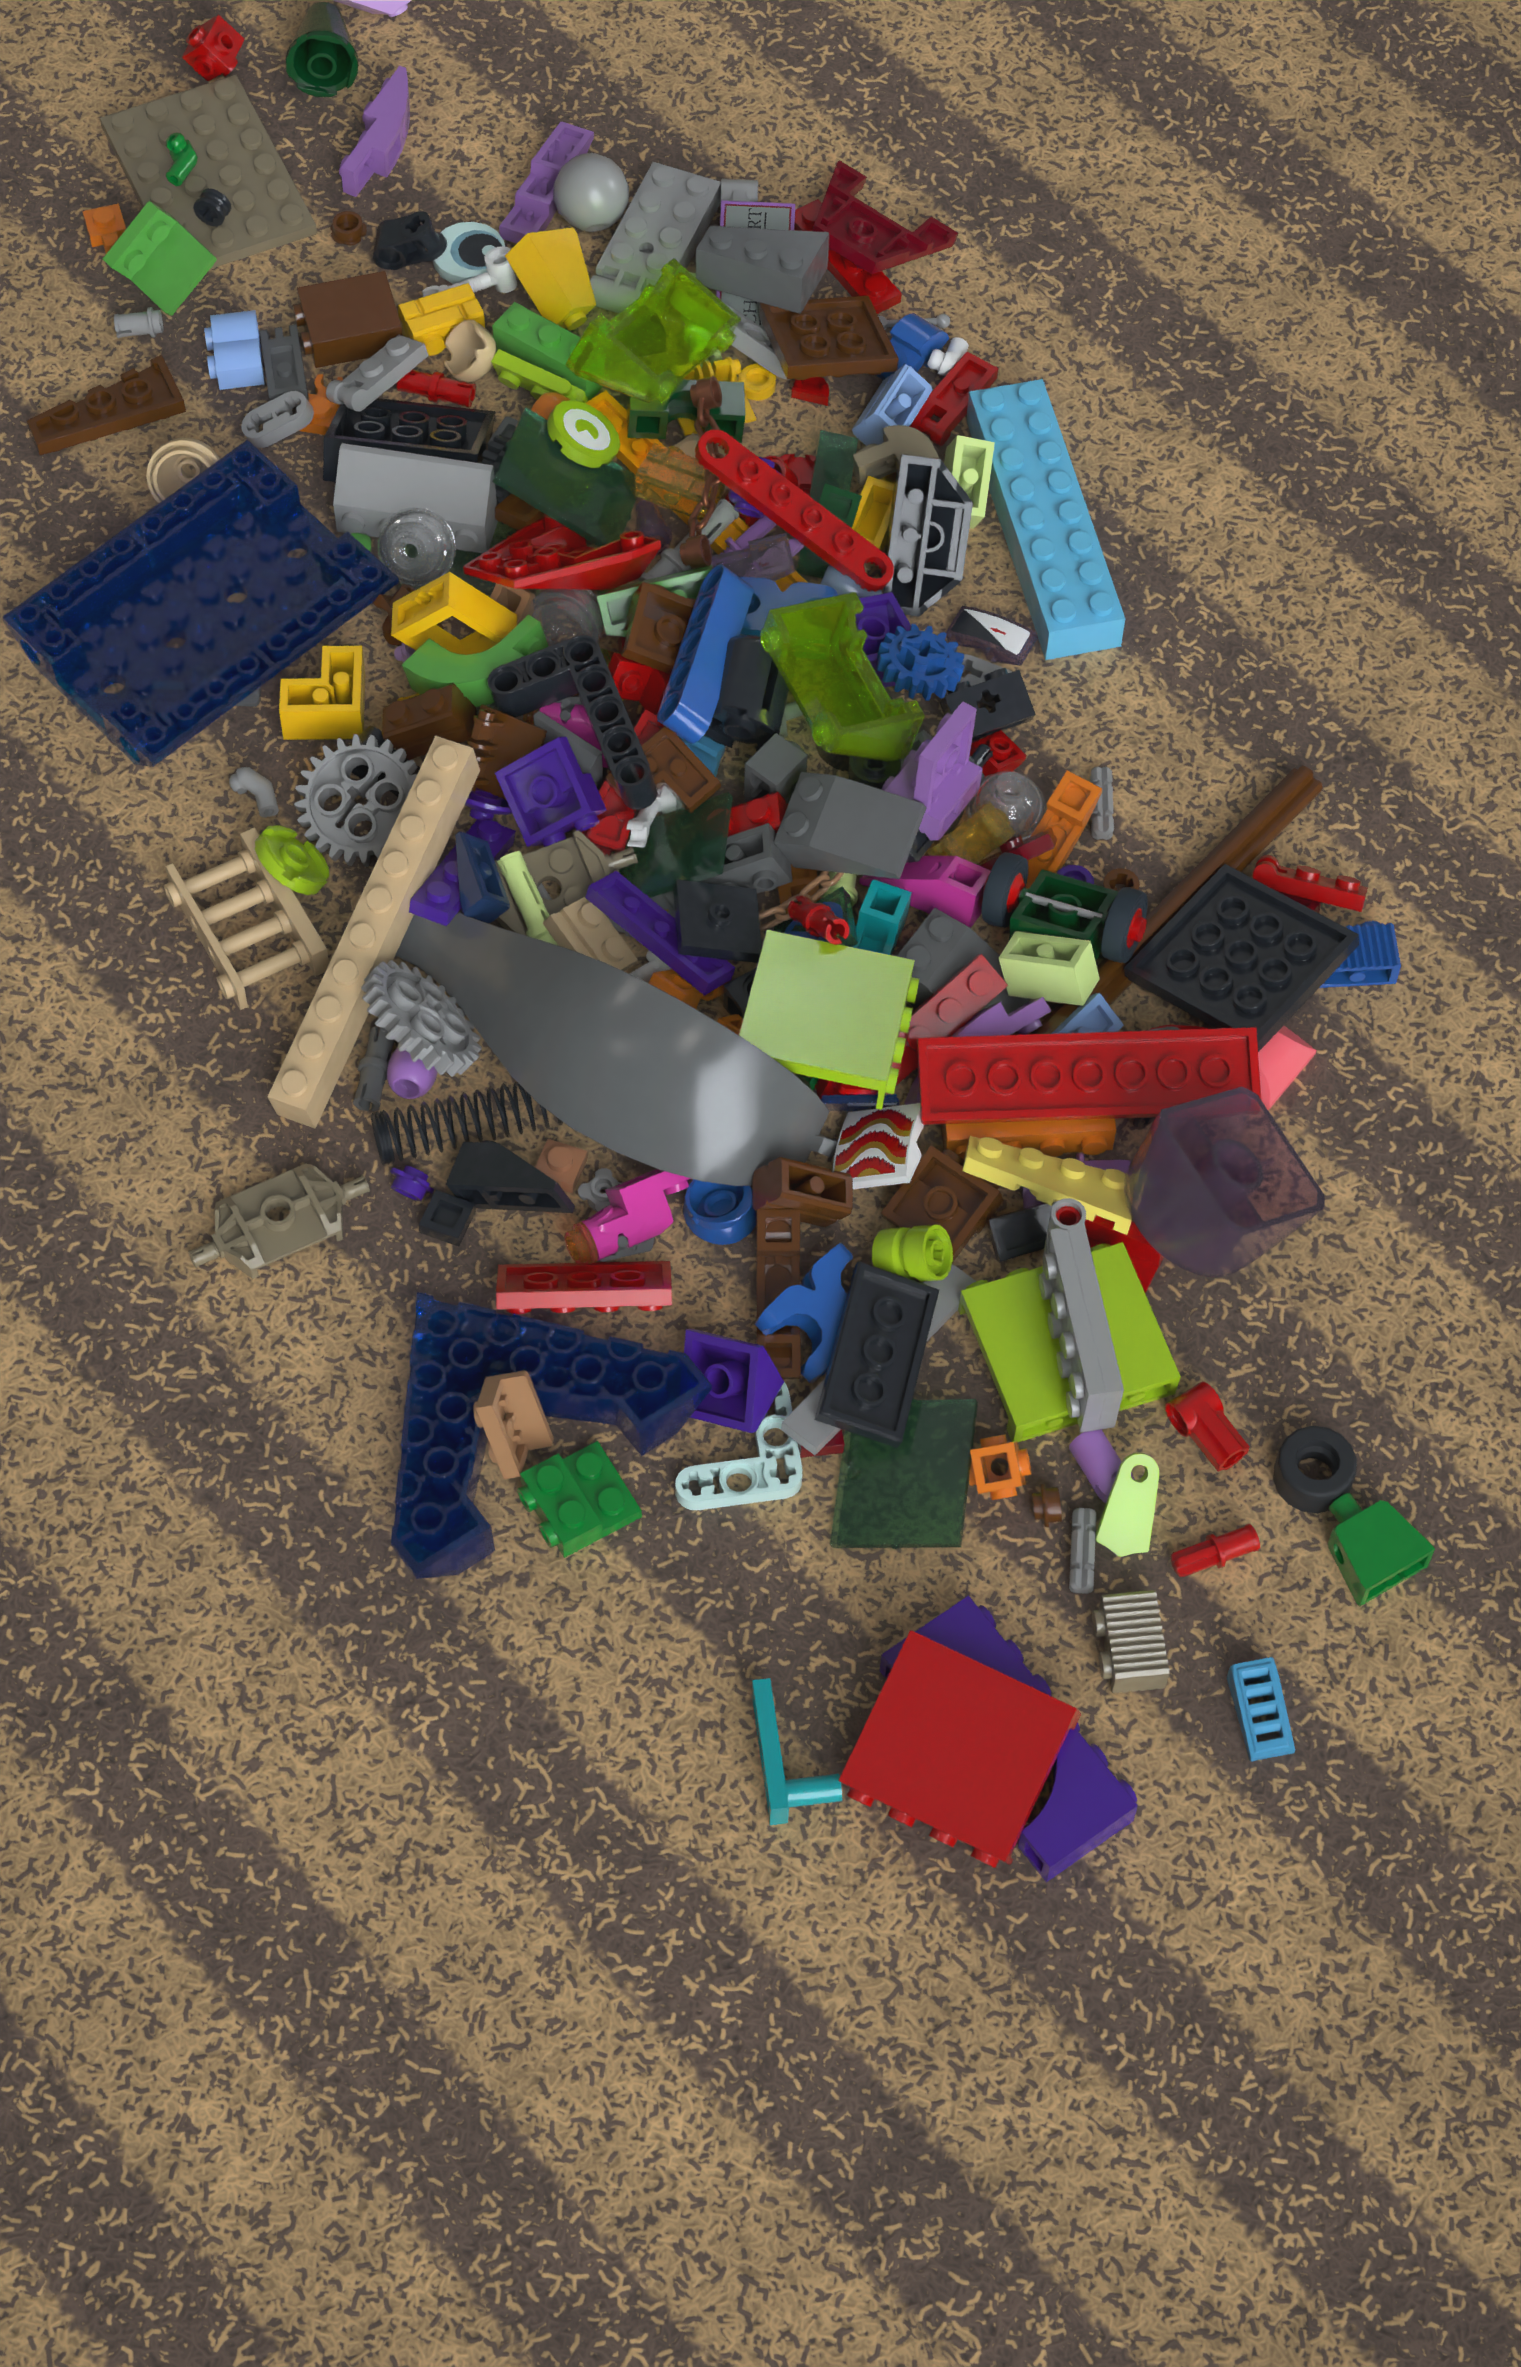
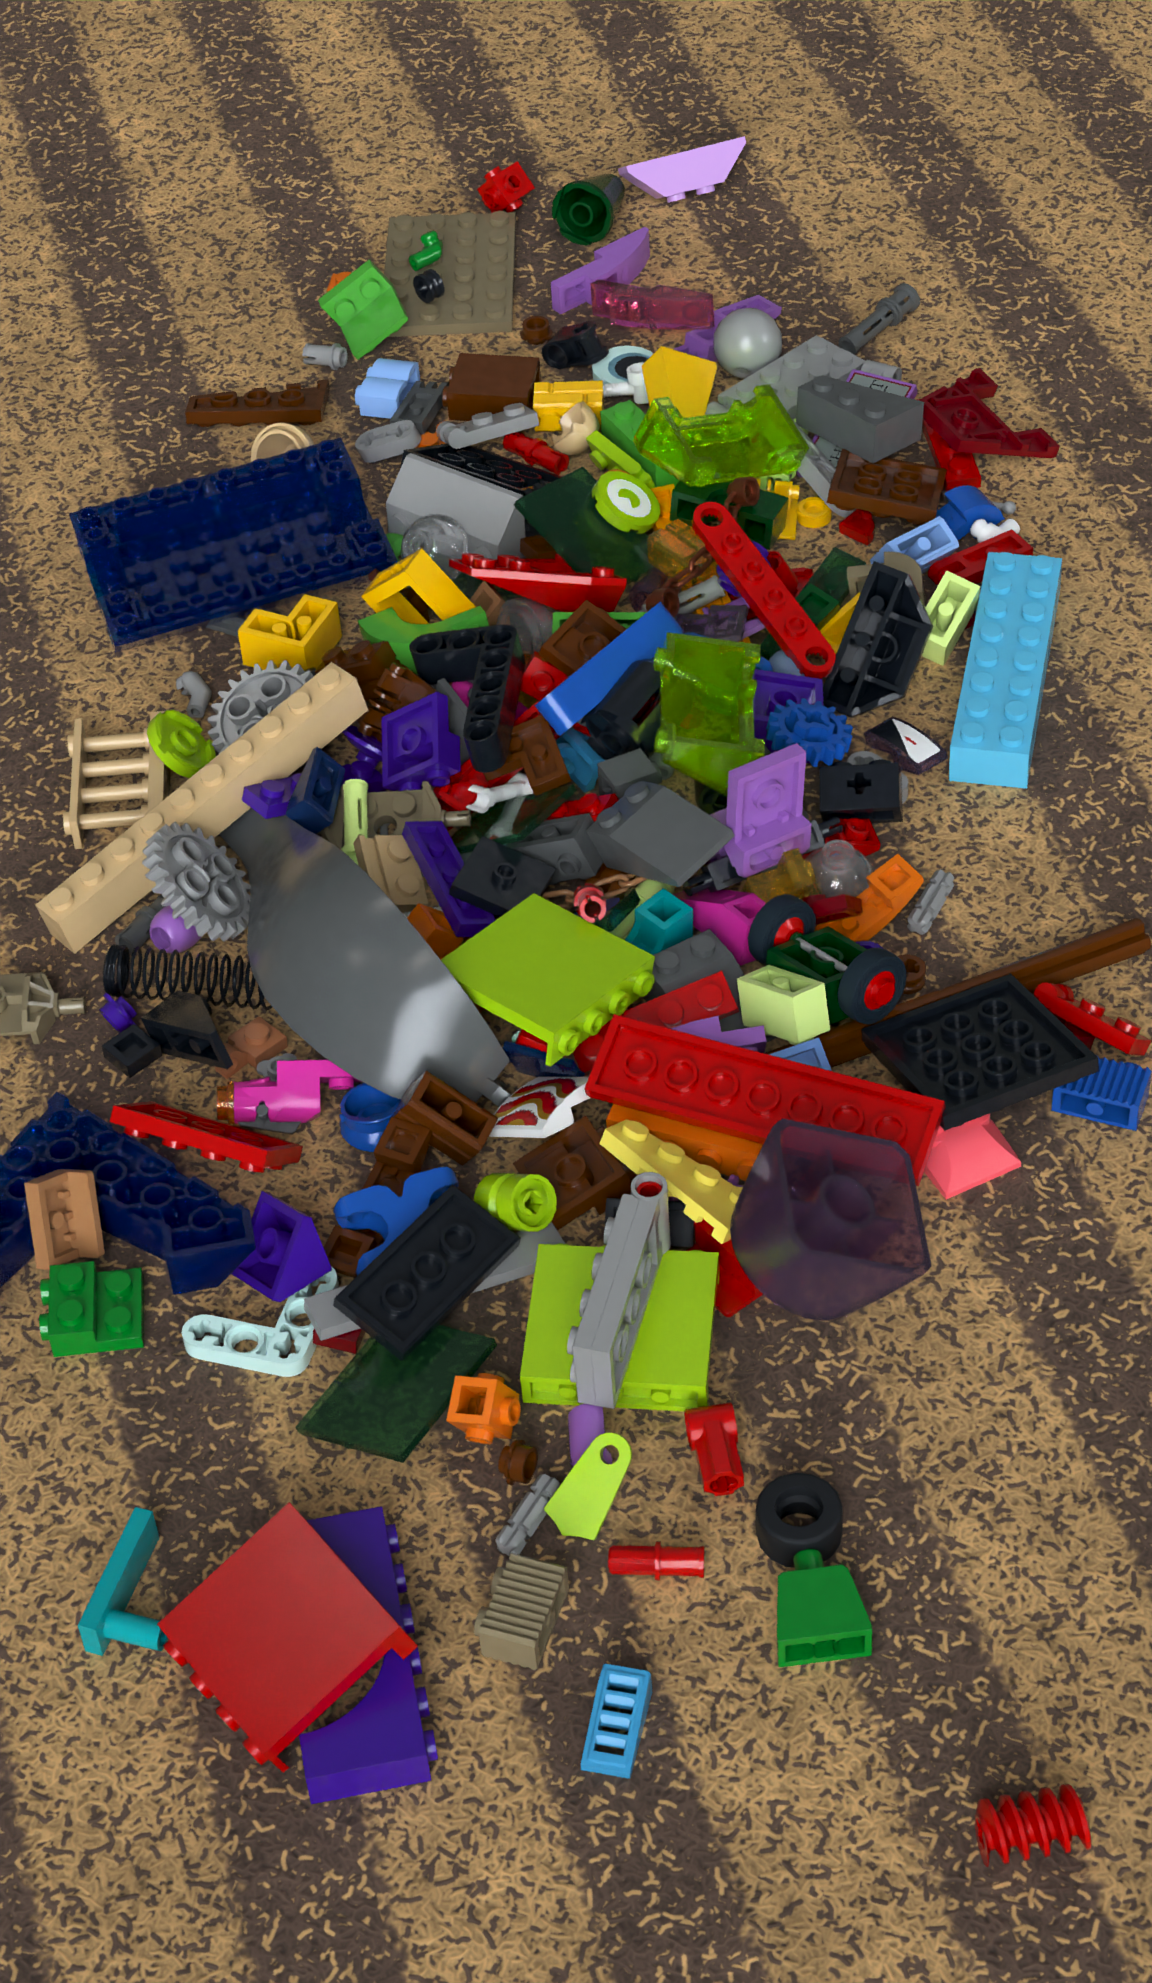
camera: 30 degrees right, 15 degrees down
none -> clear pink slope [590,279,715,330]
none -> dark grey pin [838,283,920,355]

